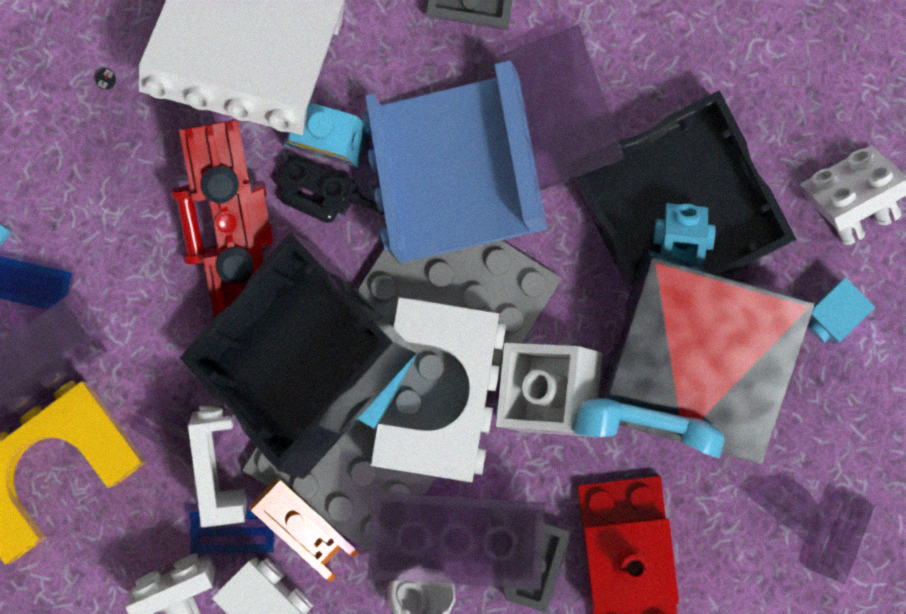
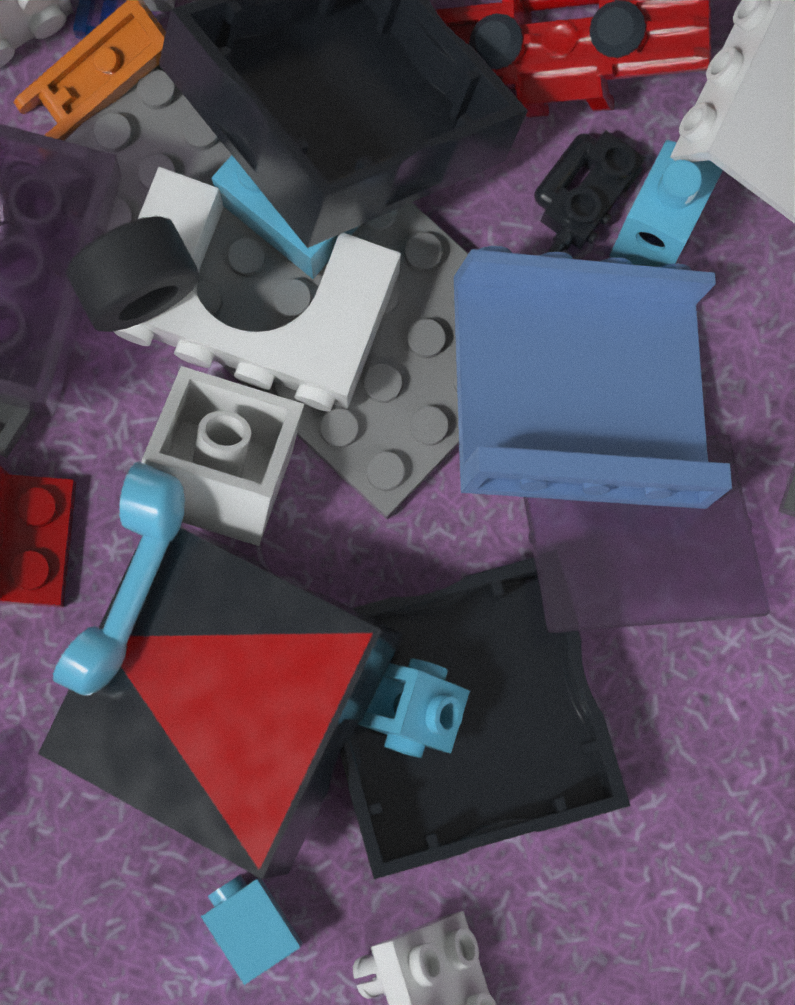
camera: 95 degrees right, 5 degrees down
none -> black tyre [66,216,200,332]

